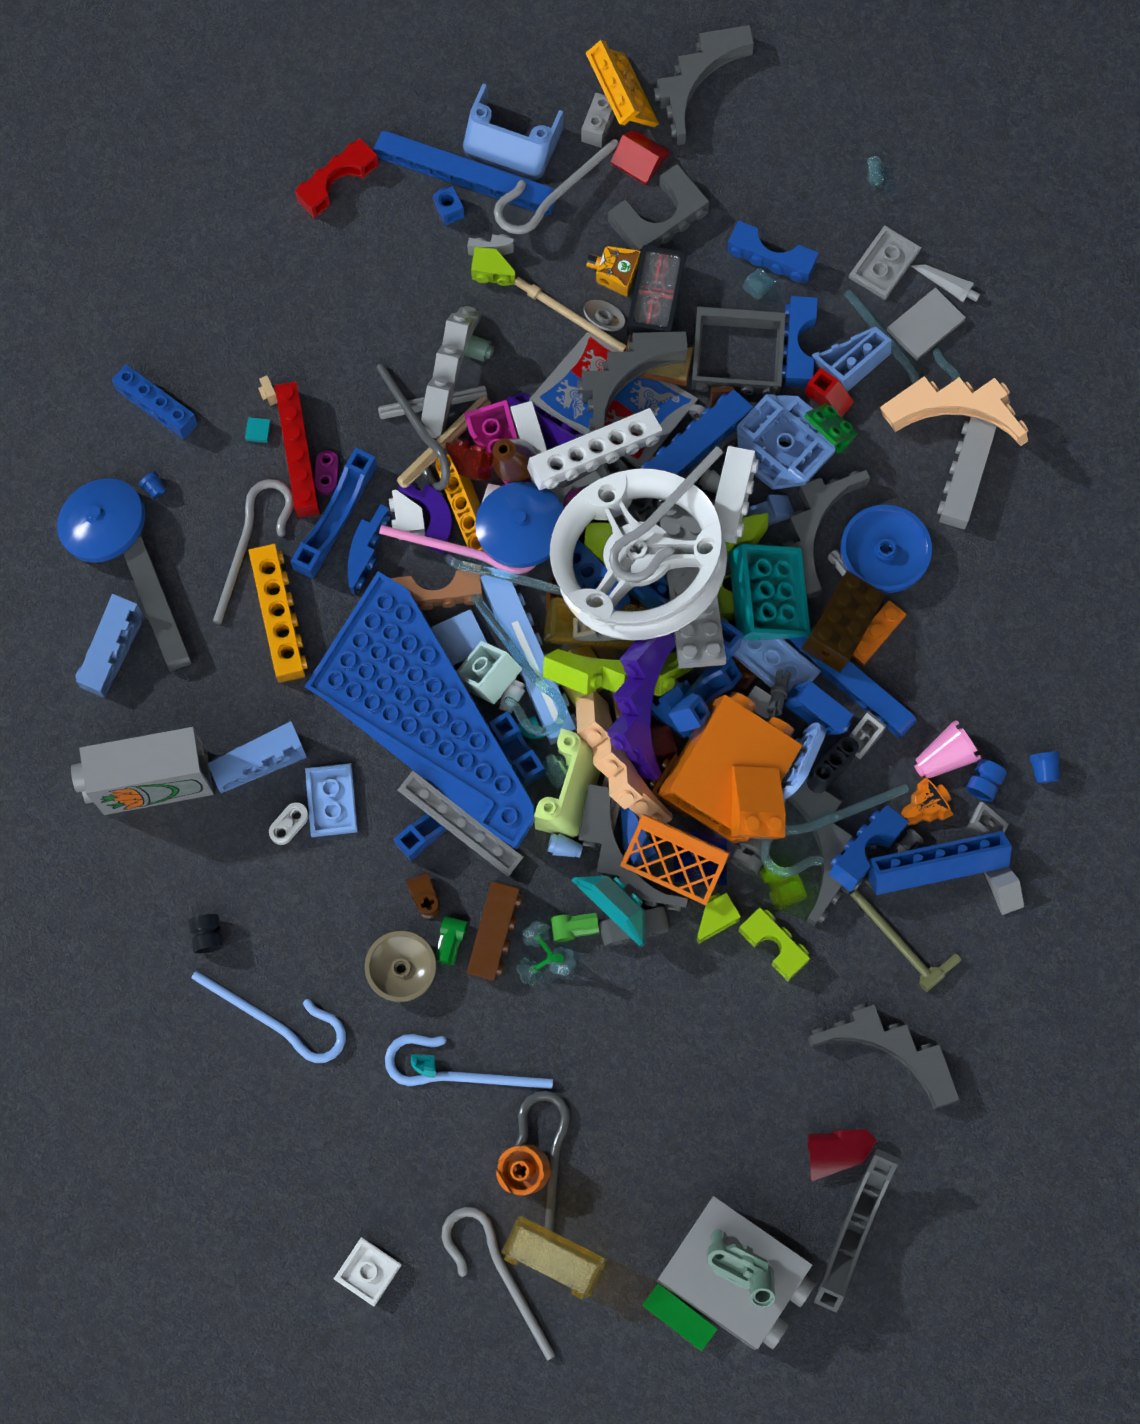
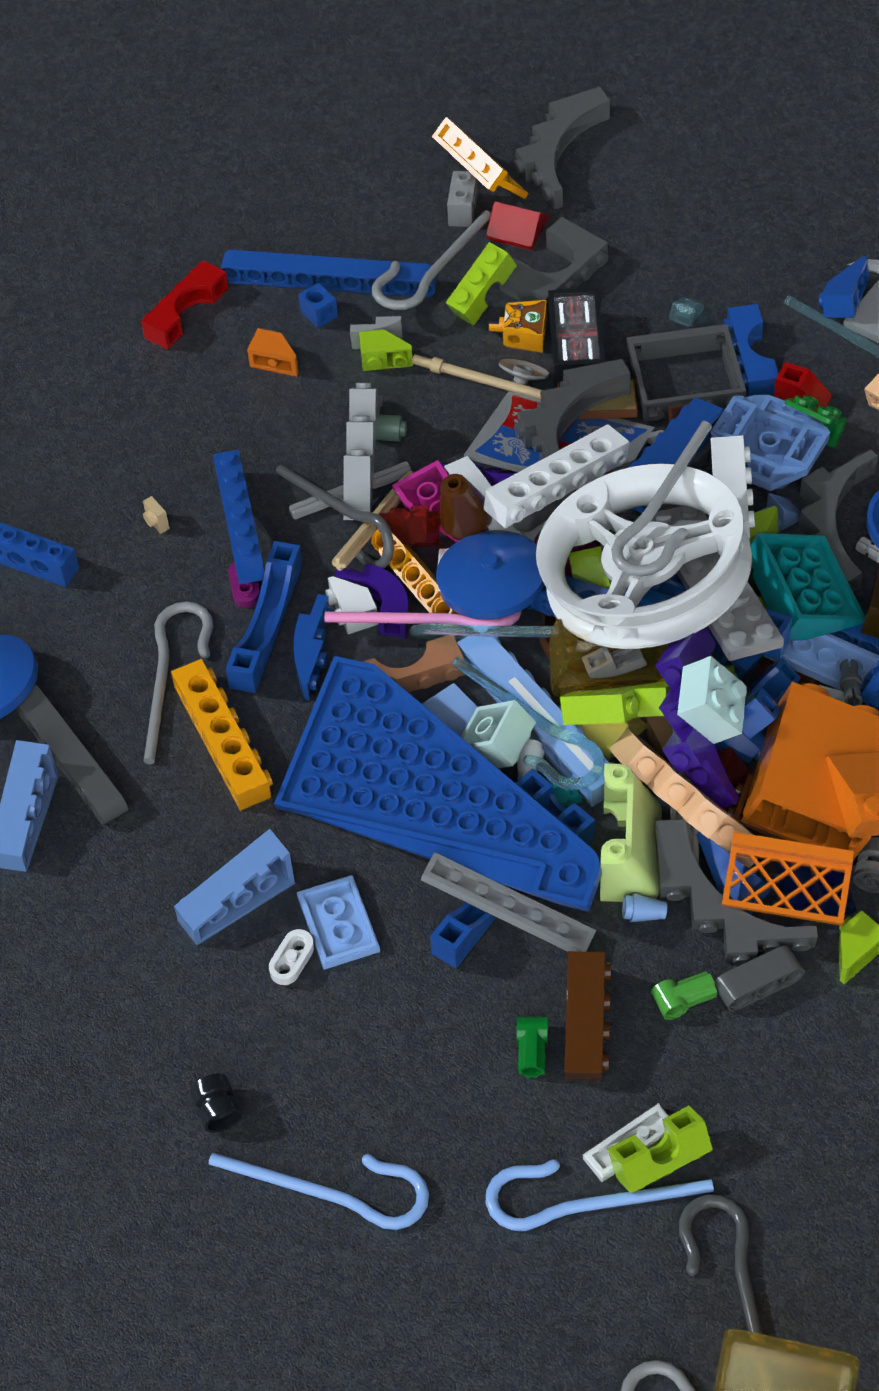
camera: 10 degrees left, 20 degrees down
light grey brick [71,727,214,815] -> none
blue piece [138,471,167,499] -> none
teal tile [245,417,271,443] -> none
red brick [274,381,320,518] -> none
dark tan dish [365,931,436,1002] -> none
reddish brown piece [405,871,440,919] -> none
teal tile [411,1054,436,1078] -> none
medium blue windscreen [463,84,564,180] -> none
orange brick [496,1145,551,1195] -> none
clear light blue plant [516,921,576,987] -> none
clear light blue brick [542,754,568,790] -> none
teal wedge [571,876,646,947] -> none
blue arch [727,220,819,284] -> none
medium blue wedge [812,327,891,392] -> none
light grey tile [849,225,921,300] -> none
clear light blue pin [867,156,884,186] -> none
none -> blue arch [213,449,264,584]
none -> orange slope [247,328,299,377]
none -> lime arch [446,242,517,326]
none -> white tile [583,1103,669,1183]
none -> lime arch [607,1106,713,1194]
none -> light aqua brick [677,656,747,744]
none -> blue slope [819,256,870,318]

